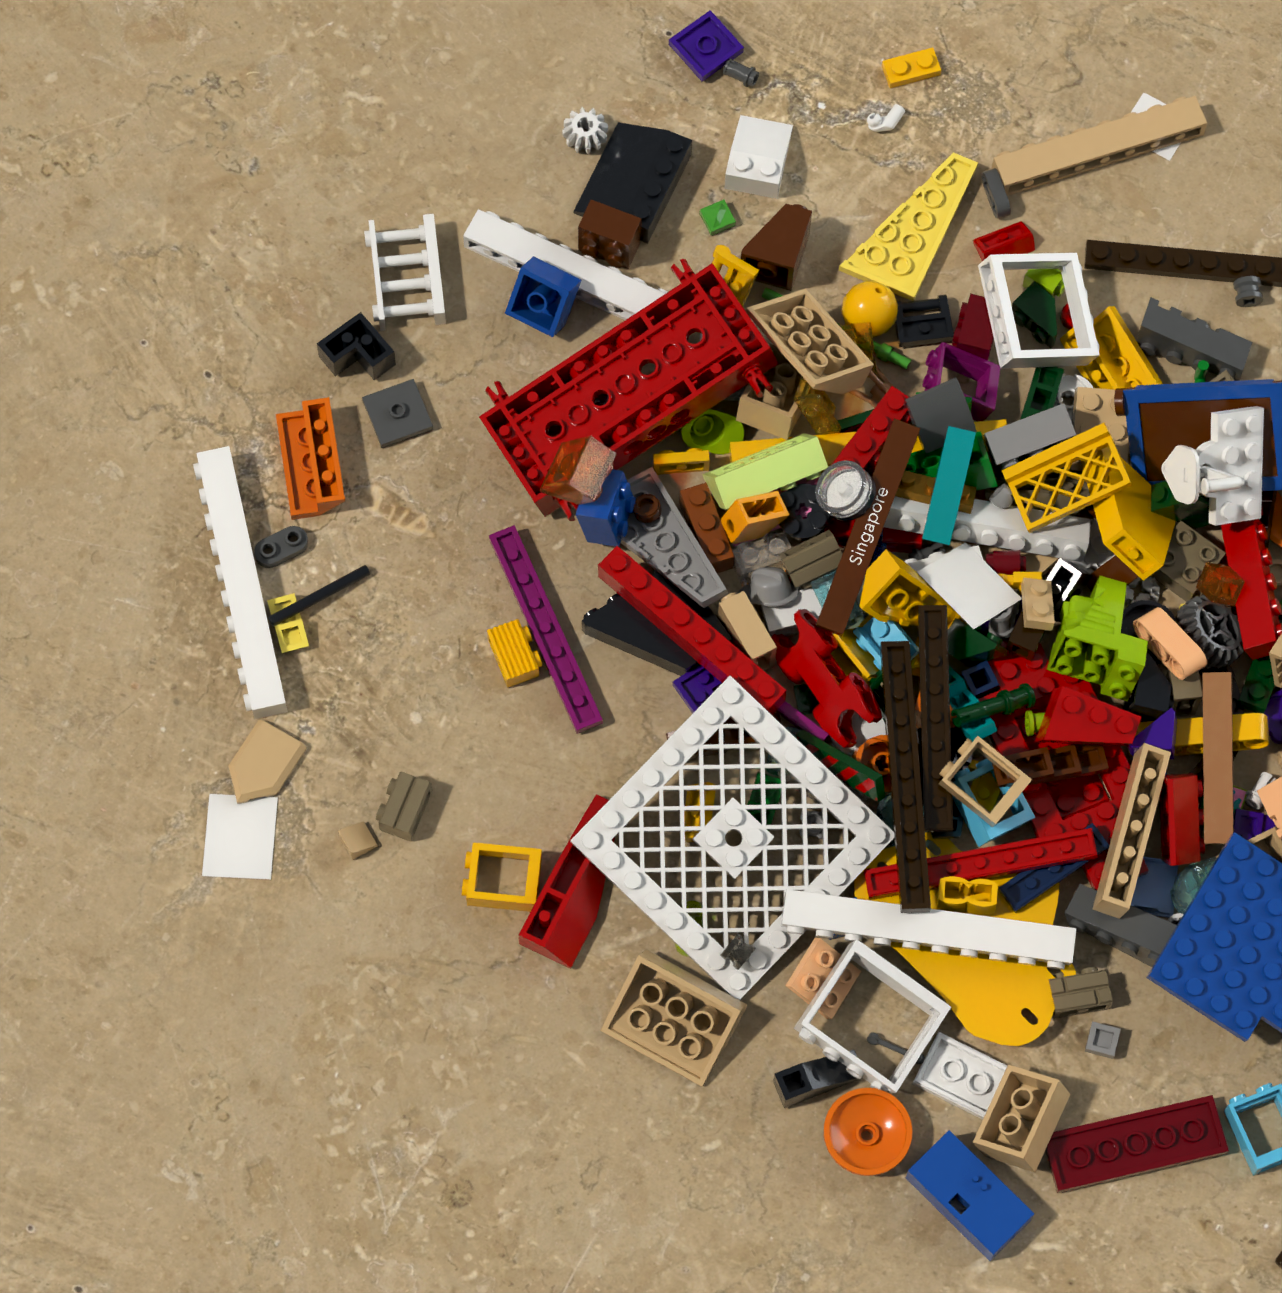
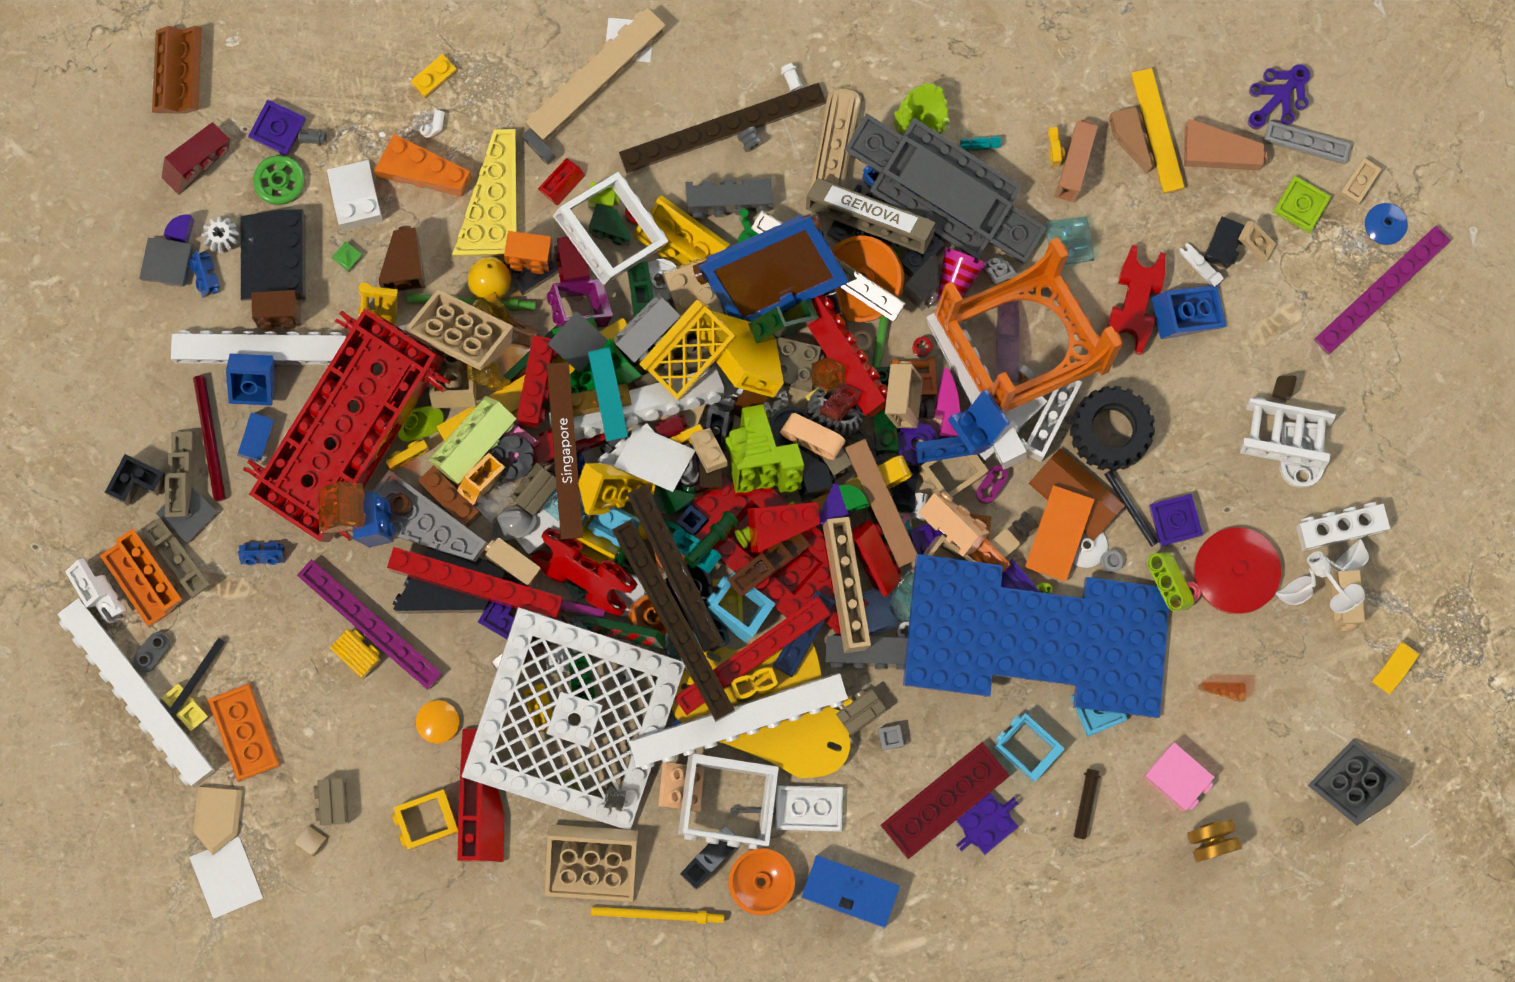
camera: 30 degrees left, 10 degrees up
white fence [364,214,446,331] -> none
clear piece [815,460,876,521] -> none
tan window [939,736,1032,827] -> none
tan brick [973,1064,1070,1172] -> none
light grey hinge [989,483,1014,508] -> none
white plate [1161,406,1264,526] -> none
none -> white plate [65,558,128,624]
none -> dark grey slope [139,238,193,287]
none -> dark tan slope [142,518,211,598]
none -> dark red wedge [161,122,230,195]
none -> dark purple brick [164,214,194,243]
none -> dark tan slope [165,431,195,518]
none -> blue hinge [190,251,220,298]
none -> dark red axle [193,375,226,502]
none -> orange tile [208,684,280,782]
none -> blue hinge [237,412,274,462]
none -> blue hinge [238,542,284,565]
none -> bright green plate [253,155,304,205]
none -> orange wedge [374,134,472,197]
none -> light orange dish [415,700,459,744]
none -> orange brick [504,231,553,274]
none -> white tile [545,649,569,675]
none -> yellow bar [591,907,724,924]
none -> clear red plate [820,383,862,422]
none -> green brick [839,485,871,513]
none -> black slope [892,465,919,512]
none -> dark purple plate [956,793,1019,856]

